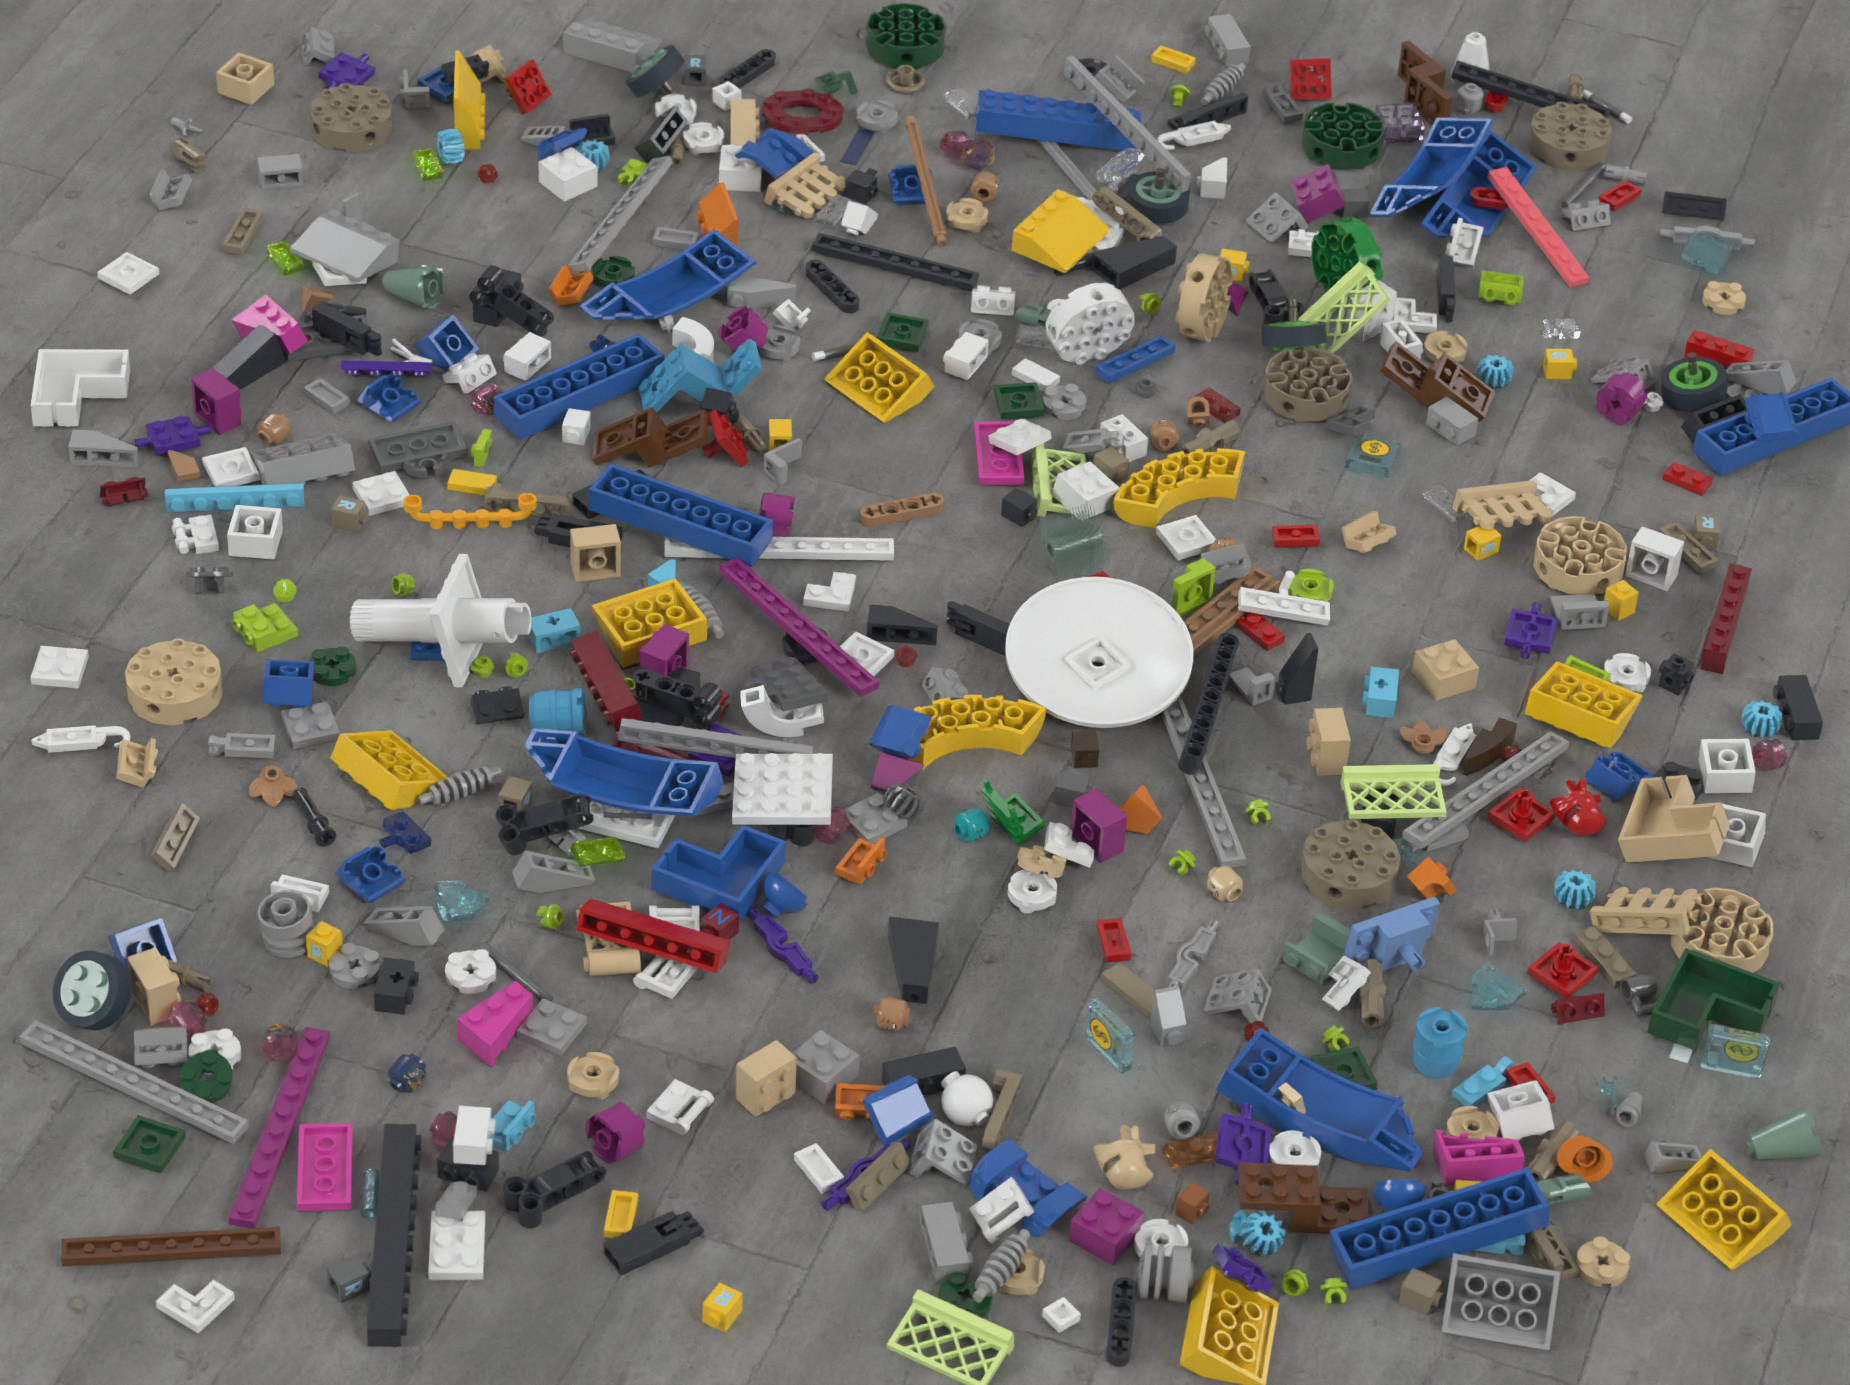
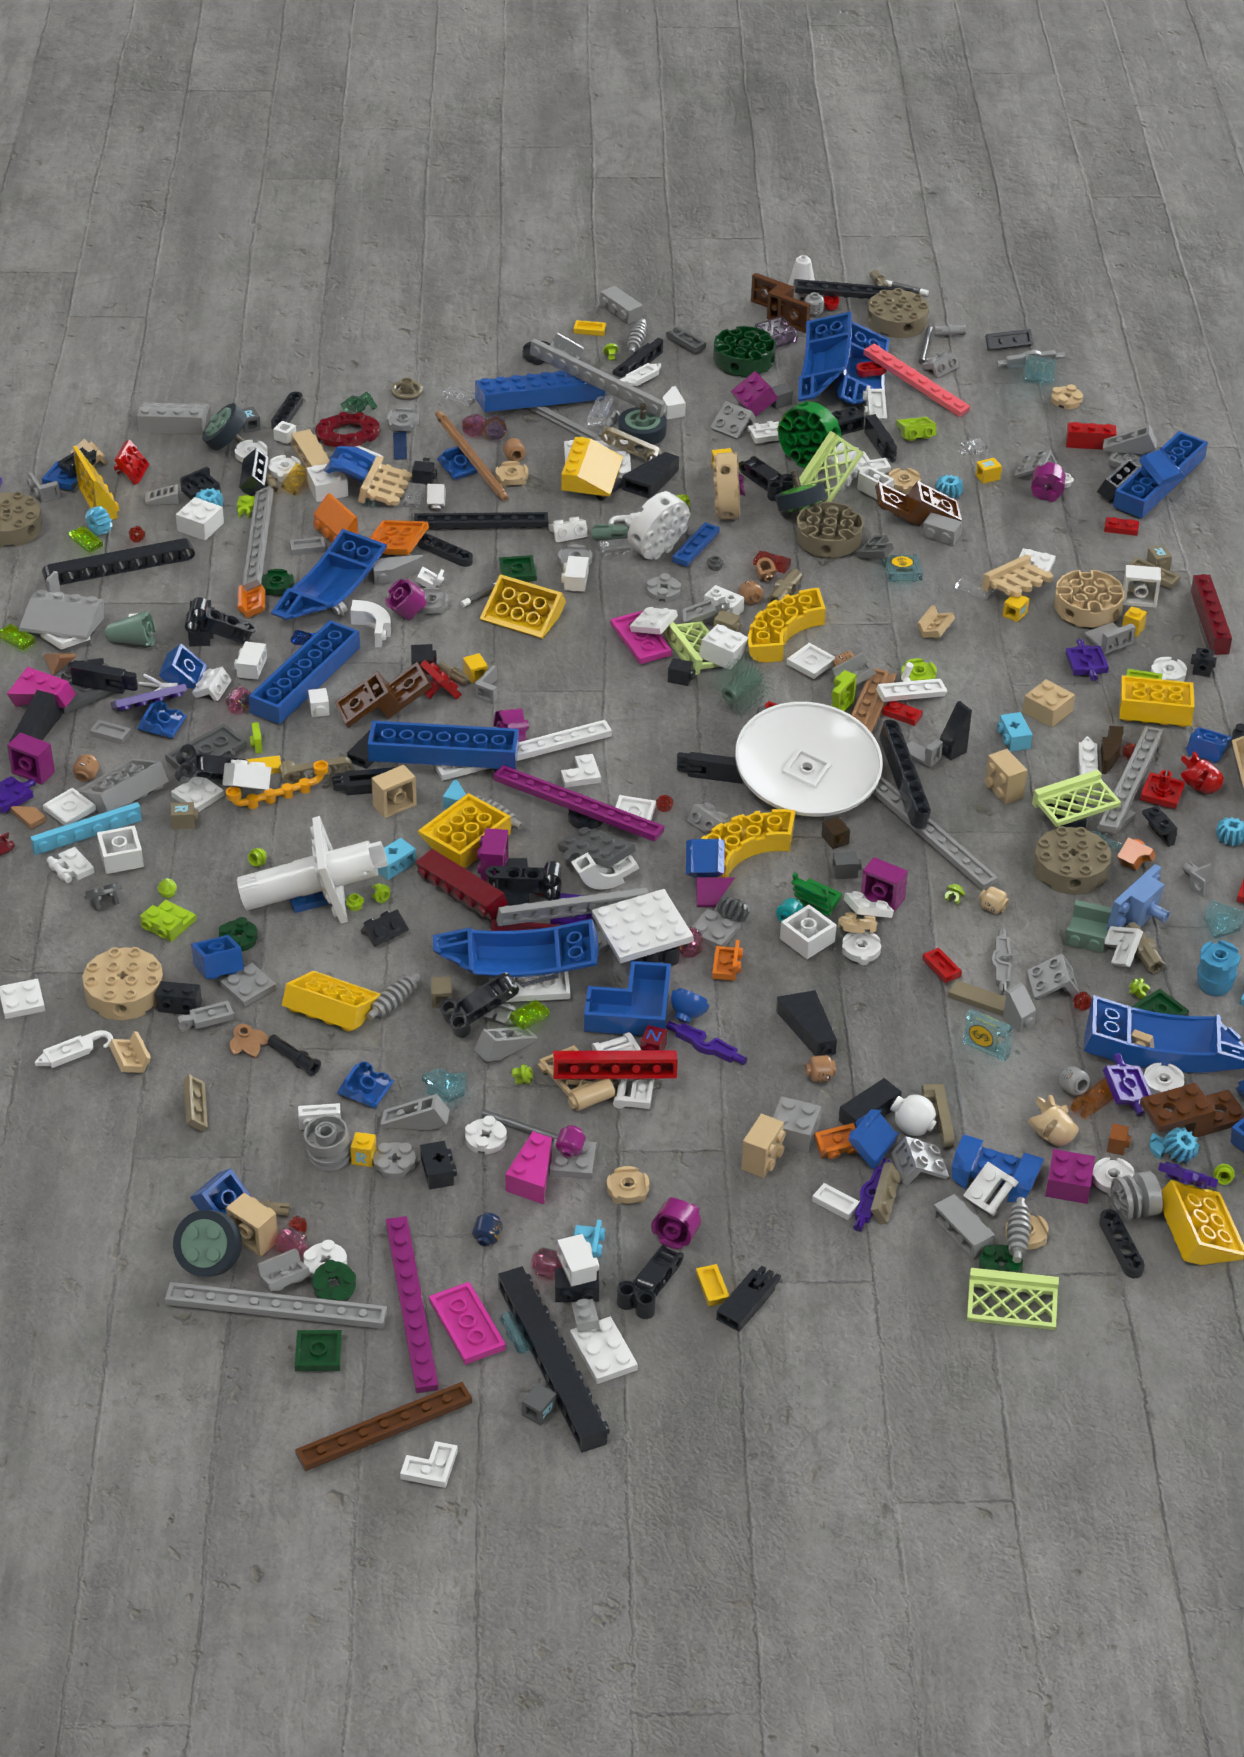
camera: 20 degrees left, 0 degrees up
clear pink head [261,1023,298,1062] -> none
clear blue plate [380,811,432,854] -> none
dark azure piece [529,687,587,735] -> none
blue slope [536,128,587,161] -> none
dark azure bracket [639,339,763,413] -> none
white plate [646,1079,714,1135] -> none
yellow brick [702,1282,743,1332] -> none
medium nougat beam [860,493,944,527] -> none
dark green brick [865,3,946,70] -> none
black slope [867,604,938,646] -> none
dark green plate [993,382,1045,419] -> none
white tile [1012,358,1060,392] -> none
white plate [1042,1297,1081,1333] -> none
orange slope [1119,785,1162,835] -> none
lime plate [1245,799,1271,825] -> none
red plate [1271,525,1320,548] -> none
red plate [1289,58,1332,100] -> none
medium nougat plate [1400,720,1447,754] -> none
red plate [1599,180,1641,212] -> none
black wheel [1660,353,1727,411] -> none
none -> black beam [42,538,195,585]
none -> black brick [156,981,202,1015]
none -> black piece [175,744,248,783]
none -> white brick [222,760,271,790]
none -> clear yellow plate [281,462,307,495]
none -> orange plate [370,520,429,556]
none -> magenta head [555,1125,586,1158]
none -> white brick [780,905,836,959]
none -> black brick [832,406,865,435]
none -> black bracket [1142,805,1178,847]

